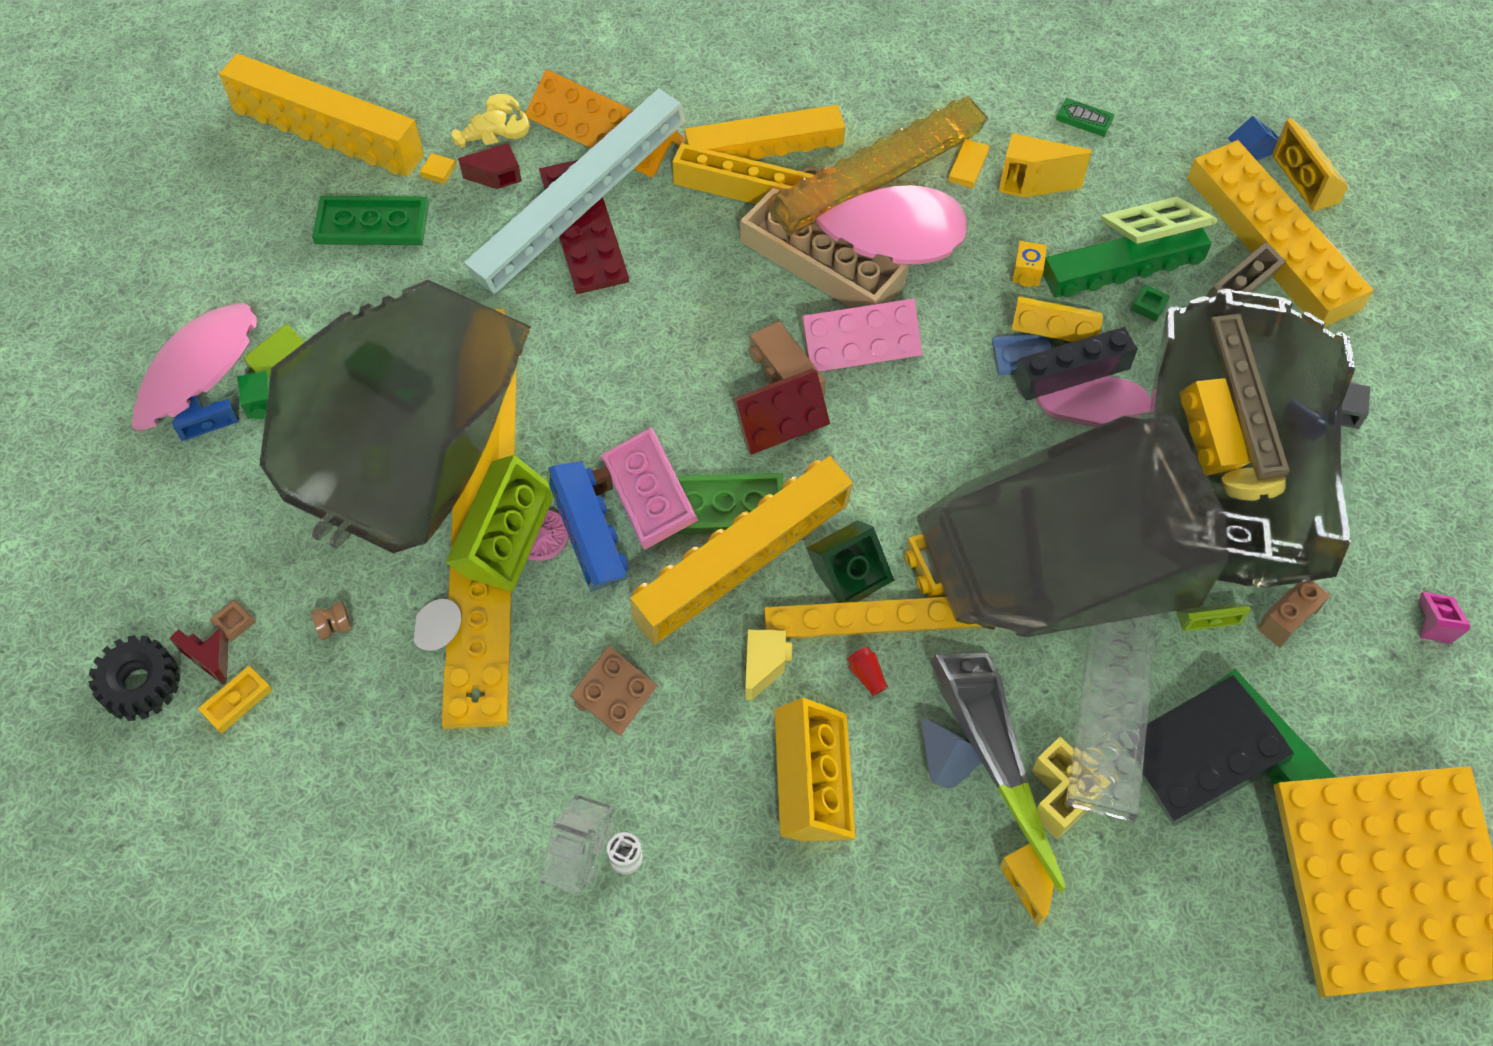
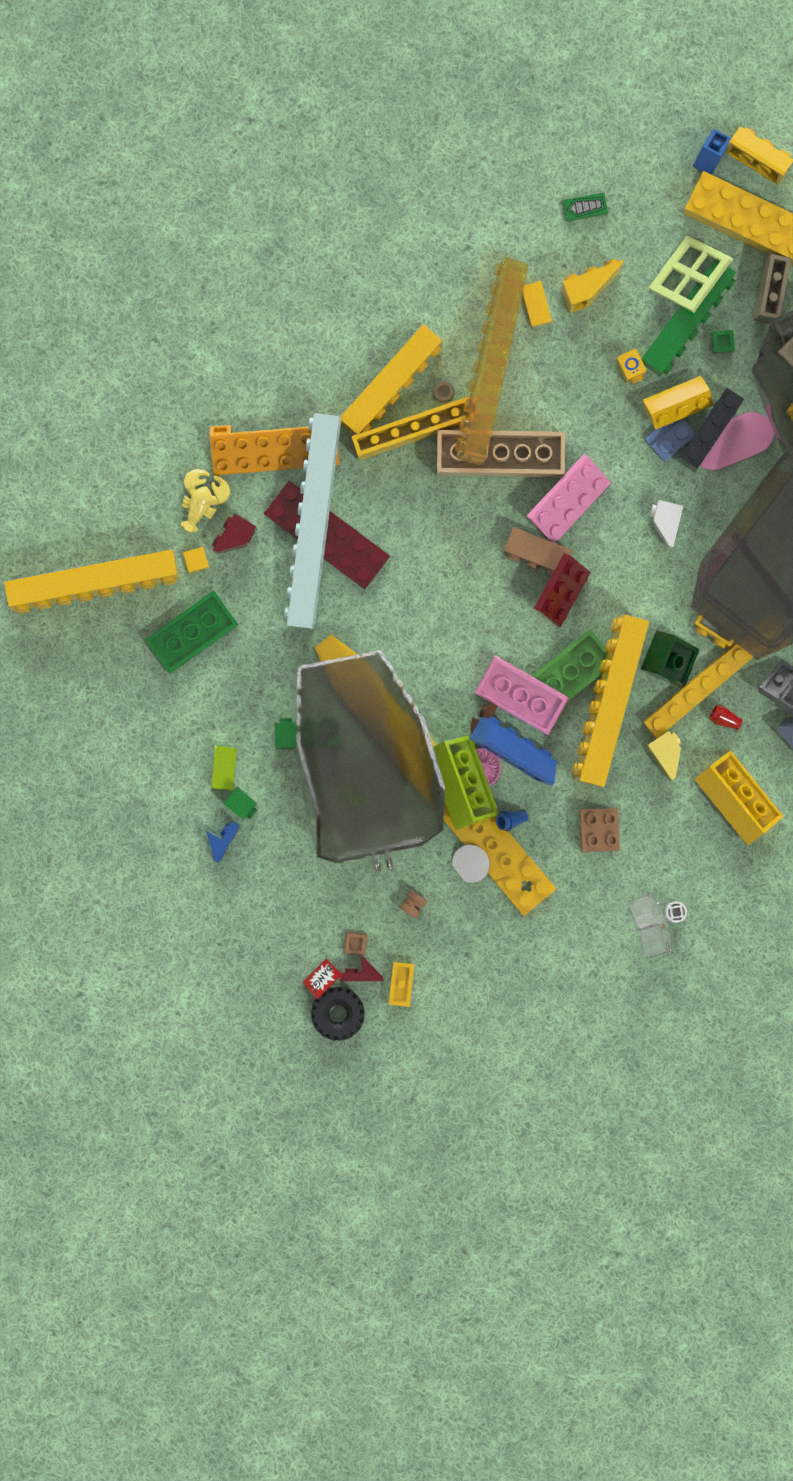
camera: 35 degrees left, 25 degrees up
bright pink brick [132,303,257,431] -> none
bright pink brick [816,186,967,264] -> none
none -> sticker [302,958,342,999]
none -> blue cone [496,809,528,832]
none -> white slope [650,500,683,549]

